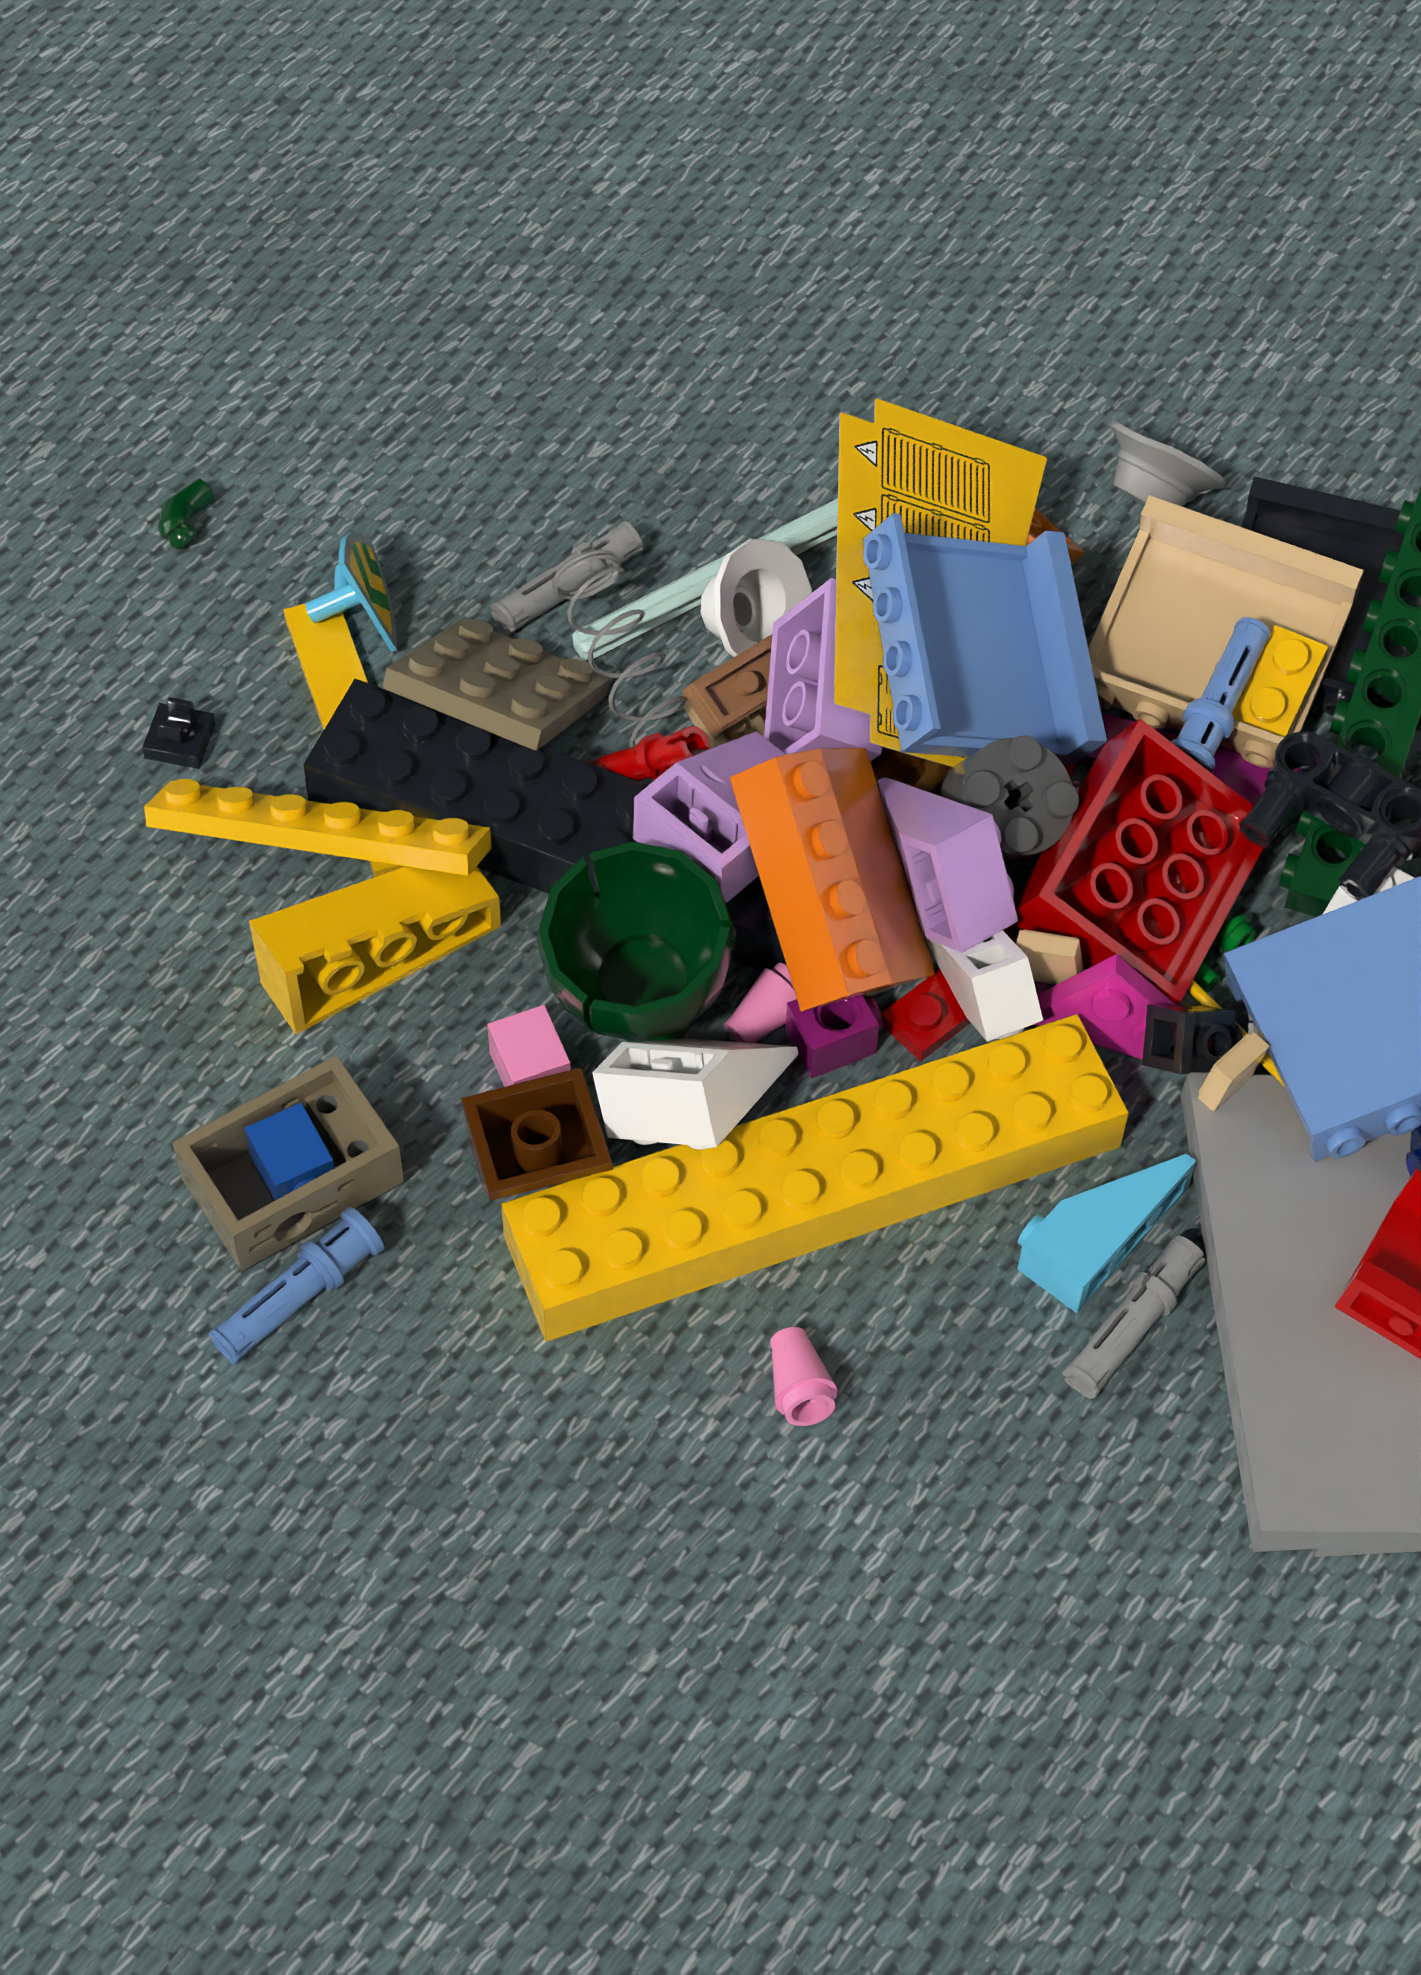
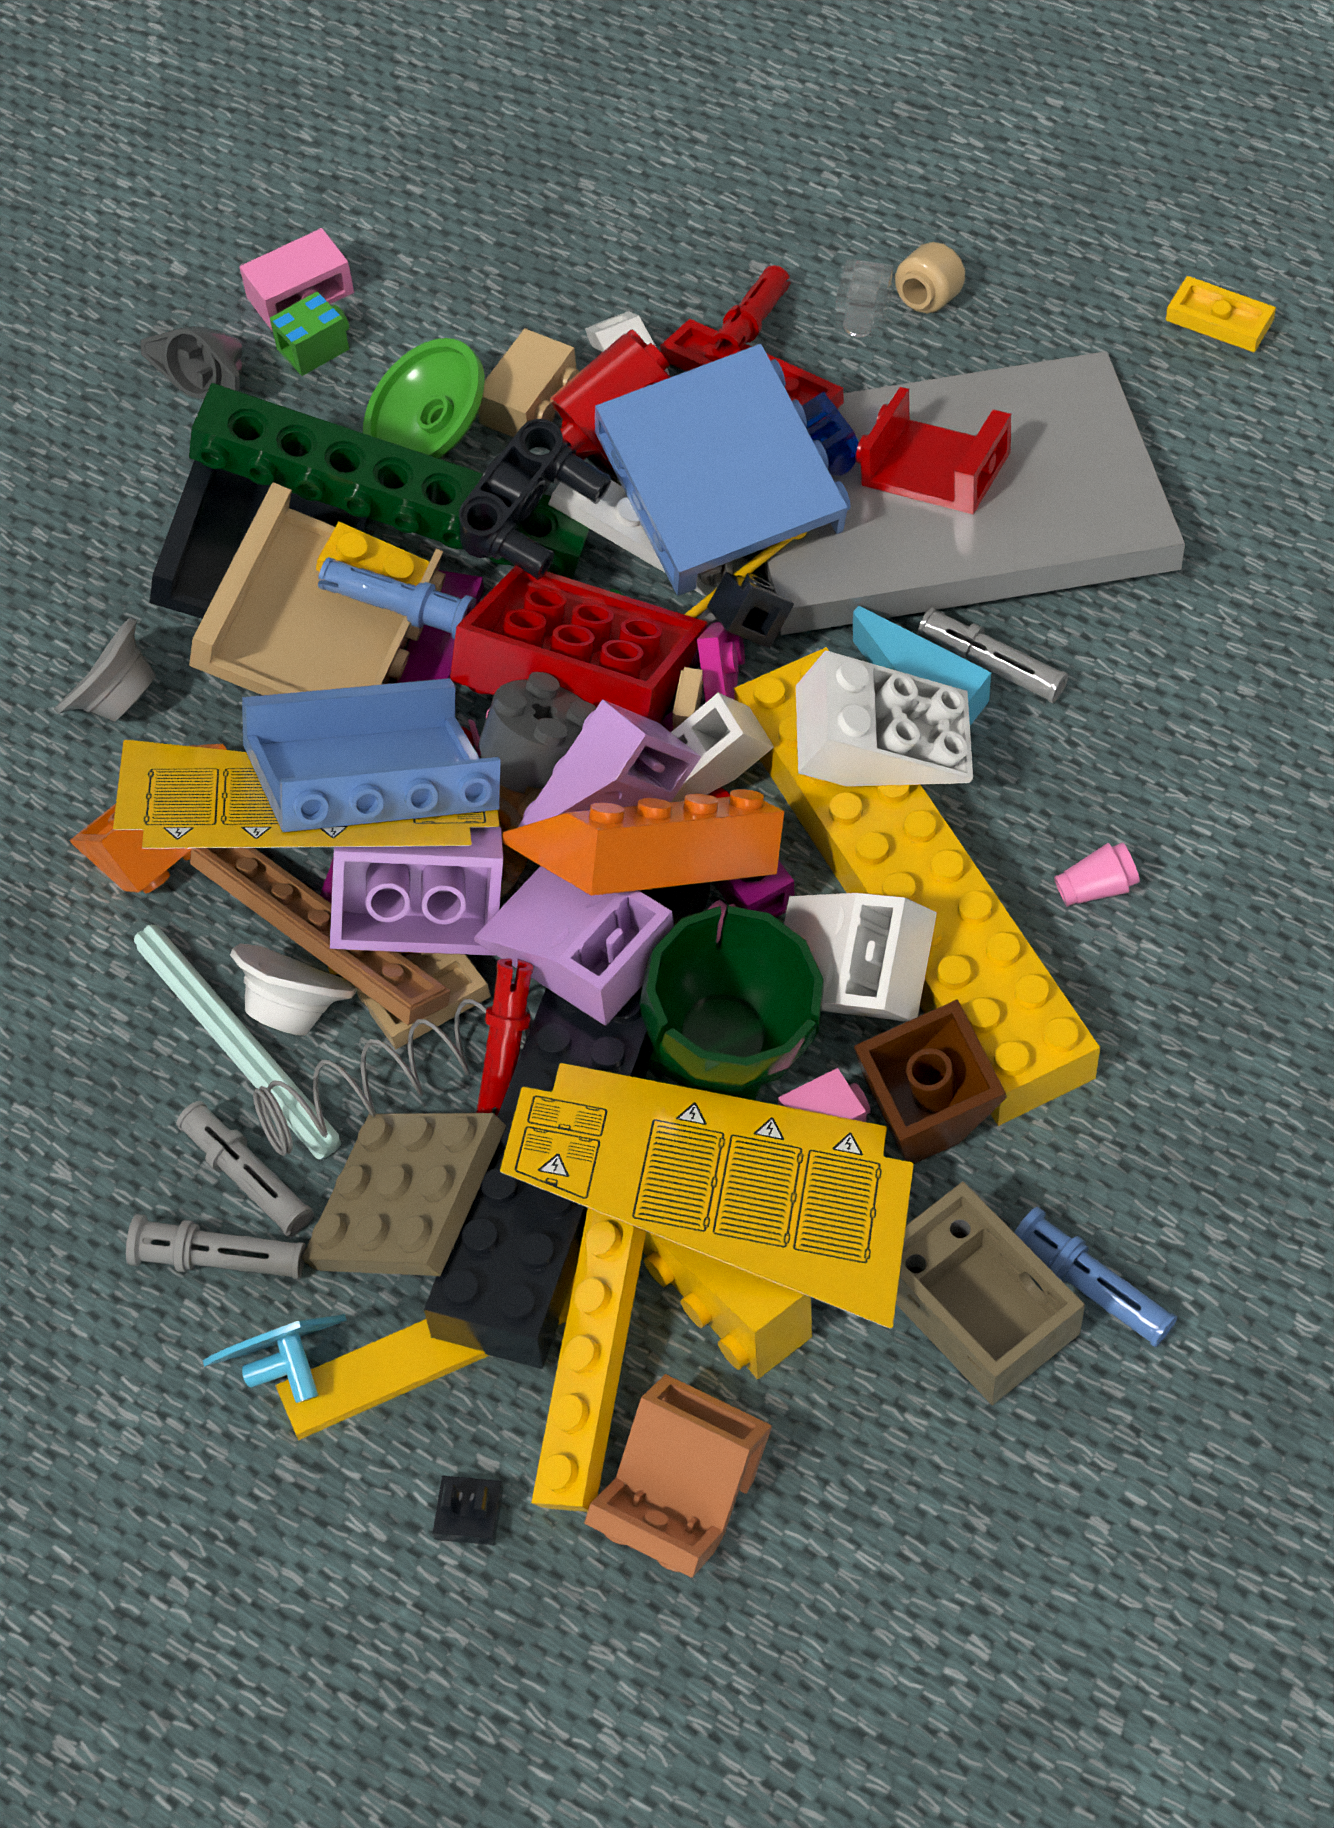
camera: 90 degrees left, 0 degrees up
dark green arm [158,478,215,549] -> none
blue brick [244,1103,334,1201] -> none
tan tile [1198,1032,1270,1112] -> none
none -> light grey pin [126,1214,306,1279]
none -> yellow sticker [500,1063,913,1329]
none -> nougat piece [584,1374,772,1578]
none -> white slope [796,650,973,786]

